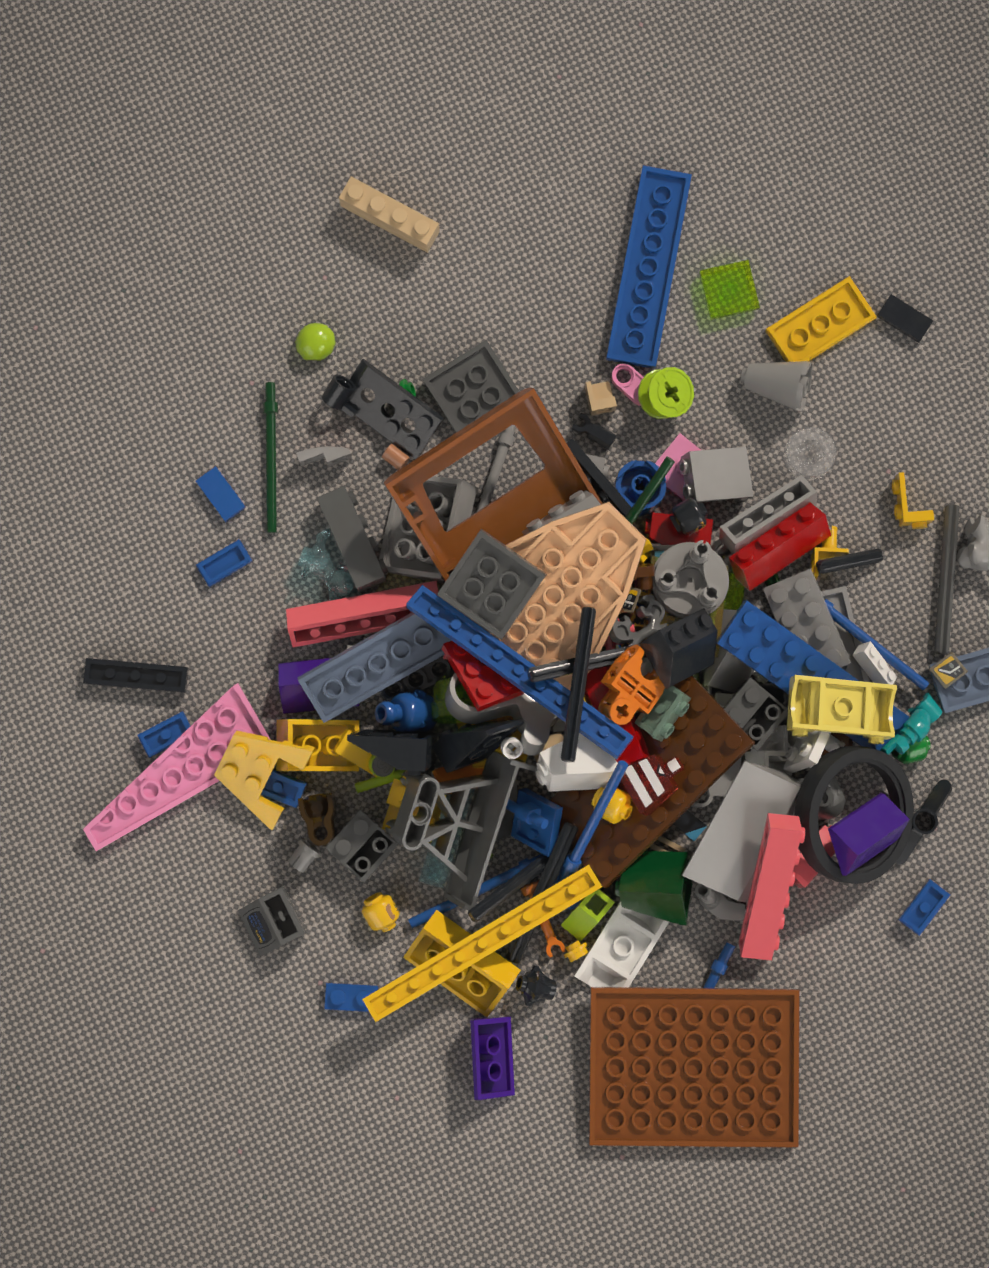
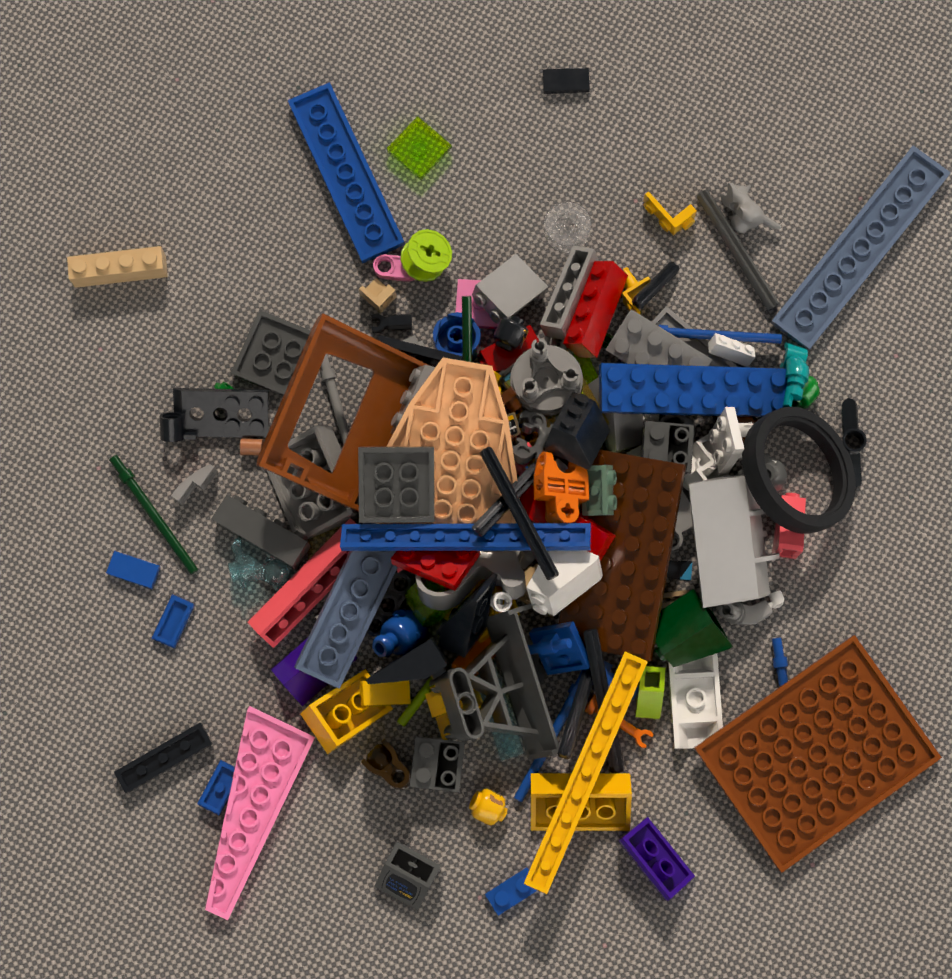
camera: 30 degrees left, 5 degrees down
yellow wing [214,730,315,830] -> none
blue plate [261,770,307,808] -> none
light grey bush [288,838,322,873] -> none
lime hair [295,323,336,361] -> none
tile [369,755,395,778] -> none
black rock [516,965,557,1006] -> none
blue bar [558,760,628,882] -> none
yellow plate [564,940,588,962] -> none
yellow head [592,786,633,824] -> none
clear red torso [621,755,684,816] -> none
coral brick [739,813,805,961] -> none
light grey cone [741,361,813,412] -> none
yellow tile [765,276,877,362] -> none
light yellow piece [787,675,897,744] -> none
dark purple slope [828,793,910,876] -> none
blue plate [898,879,950,936] -> none
slope [929,652,968,689] -> none

